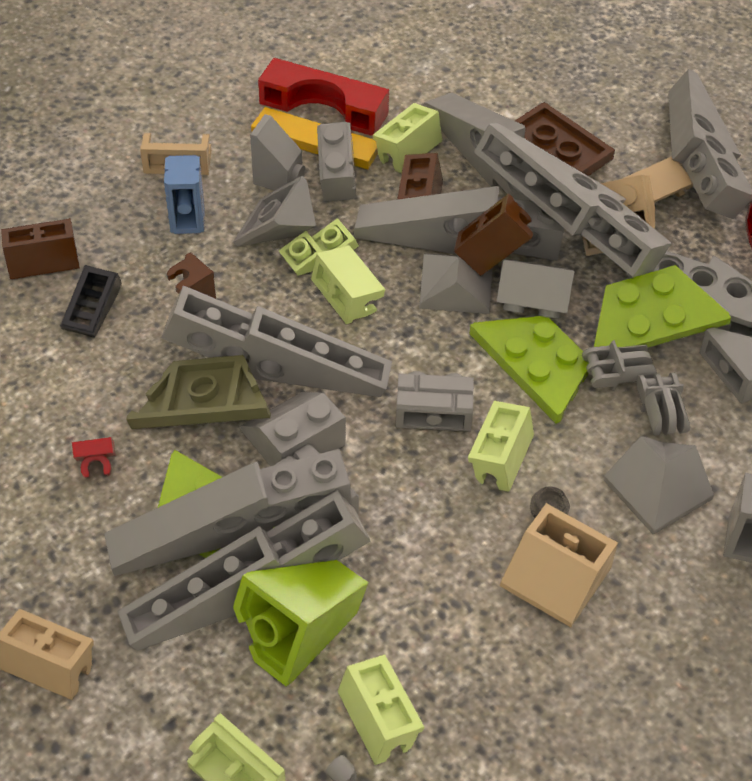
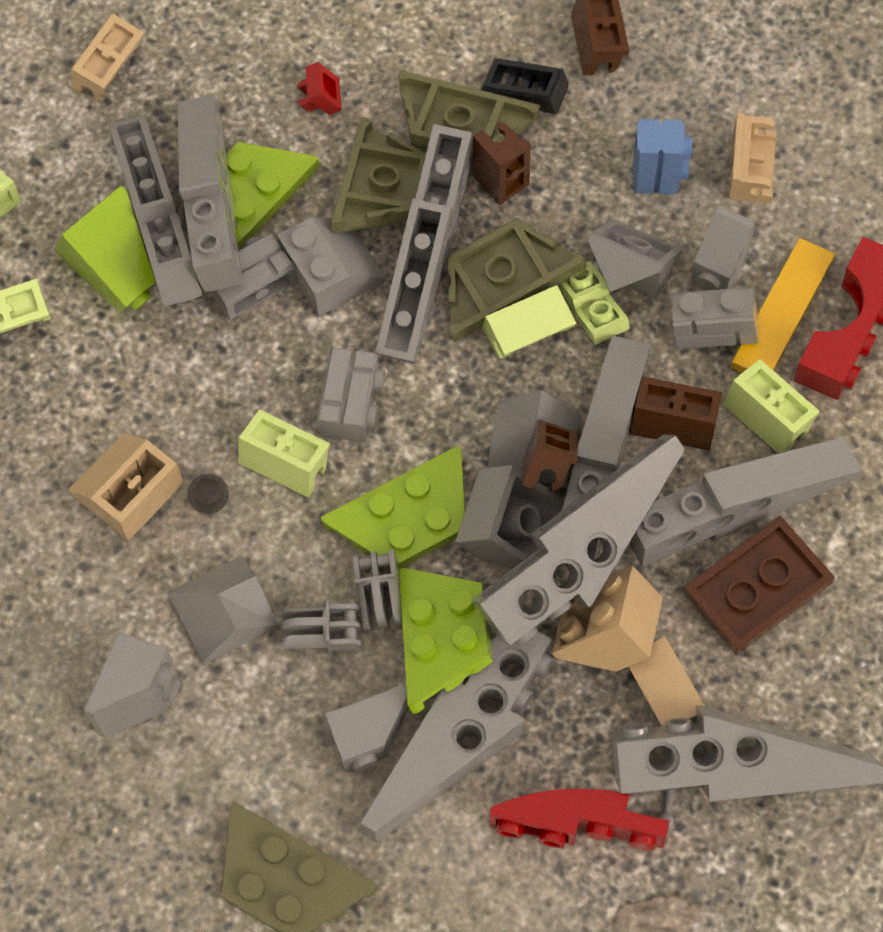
camera: 100 degrees right, 15 degrees up
none -> olive wing [399,70,540,160]
none -> olive wing [448,218,587,342]

